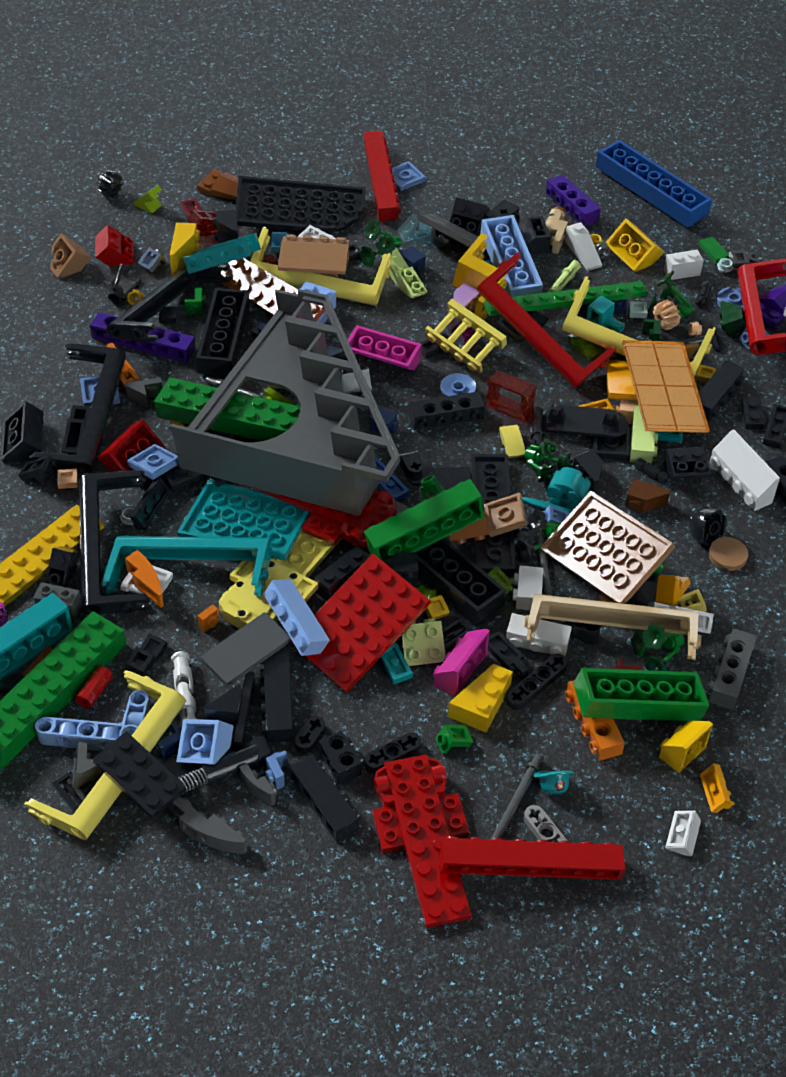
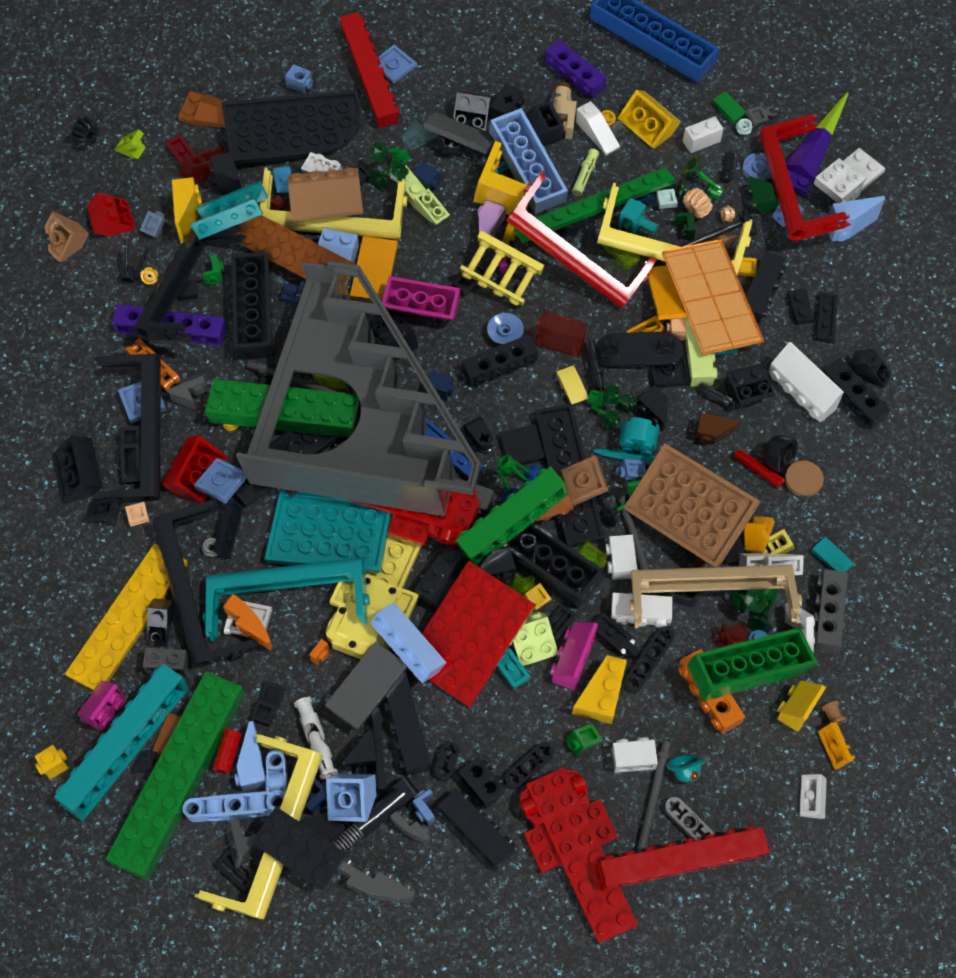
camera: 10 degrees left, 15 degrees up
none -> light blue slope [234,721,266,791]
none -> medium blue brick [285,64,313,94]
none -> light orange tile [350,236,398,302]
none -> white brick [612,737,658,773]
none -> red axle [734,449,785,488]
none -> white plate [785,603,815,653]
none -> teal tile [811,537,854,573]
none -> medium nougat bush [821,701,847,725]

